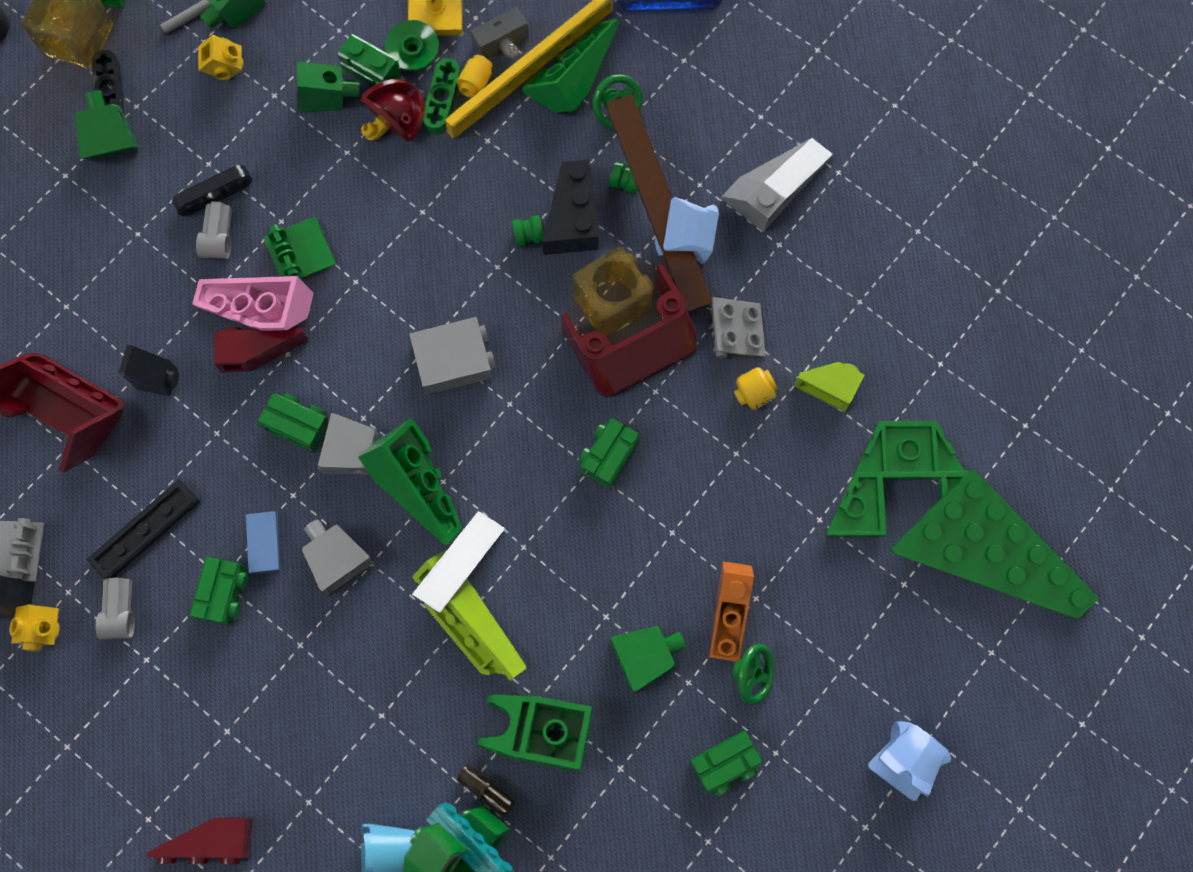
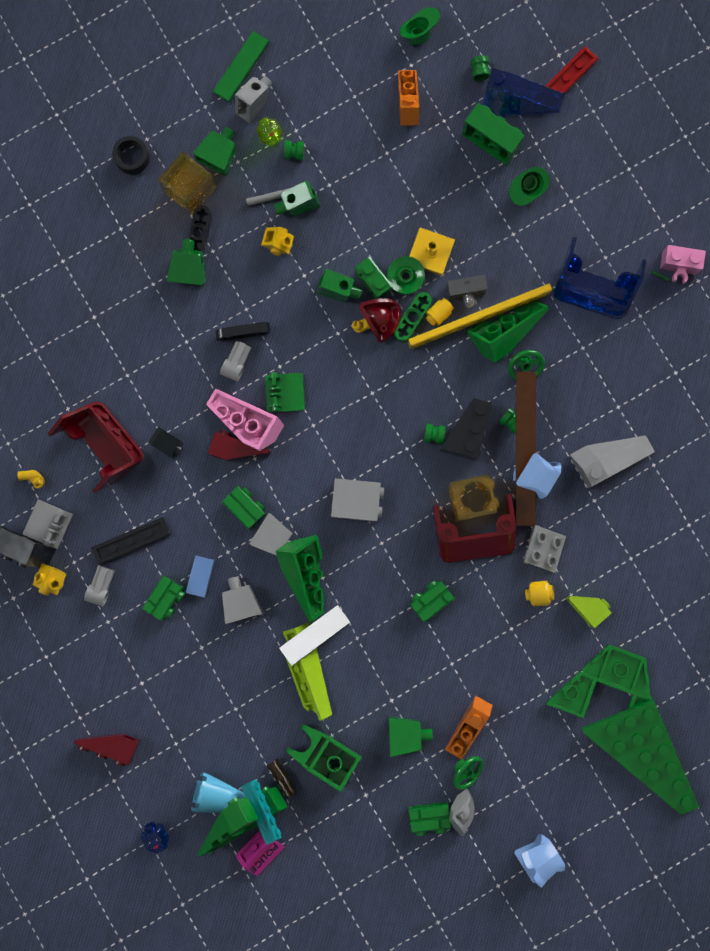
camera: 25 degrees right, 10 degrees up
none -> light grey hat [449,789,475,836]

